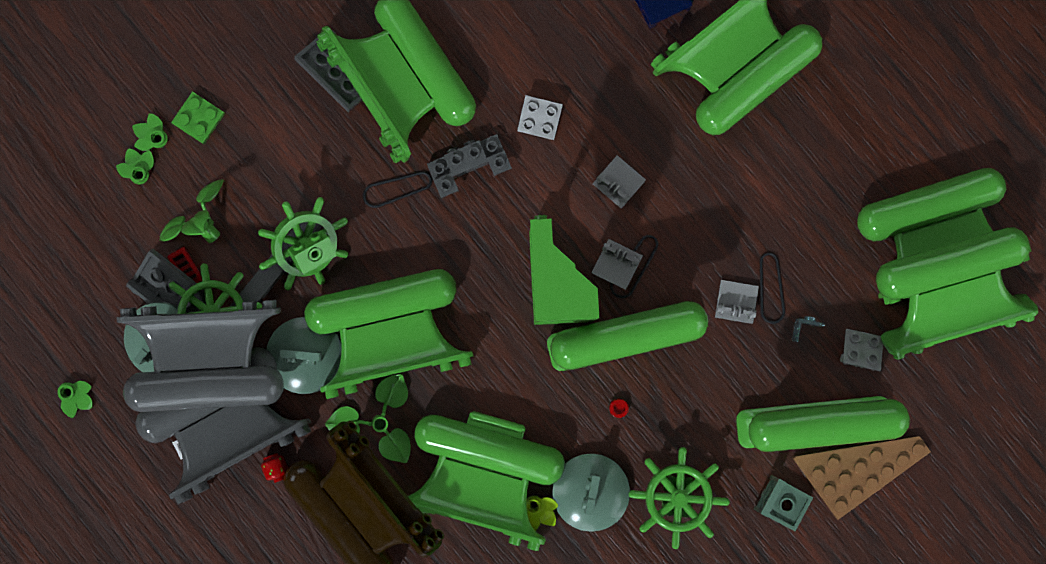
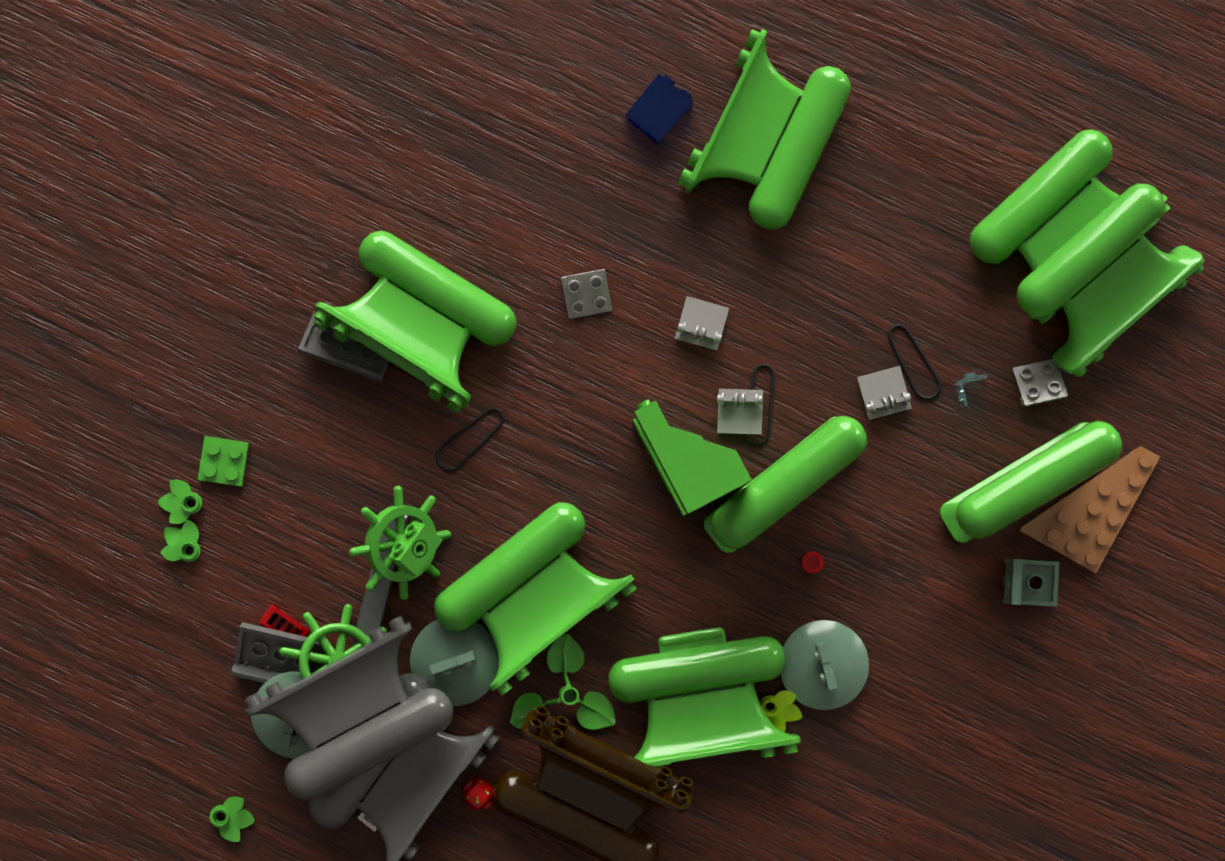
camera: 25 degrees left, 0 degrees up
bright green plant [159,180,224,243] -> none
dark grey bracket [427,134,512,199] -> none
bright green piece [628,447,730,549] -> none

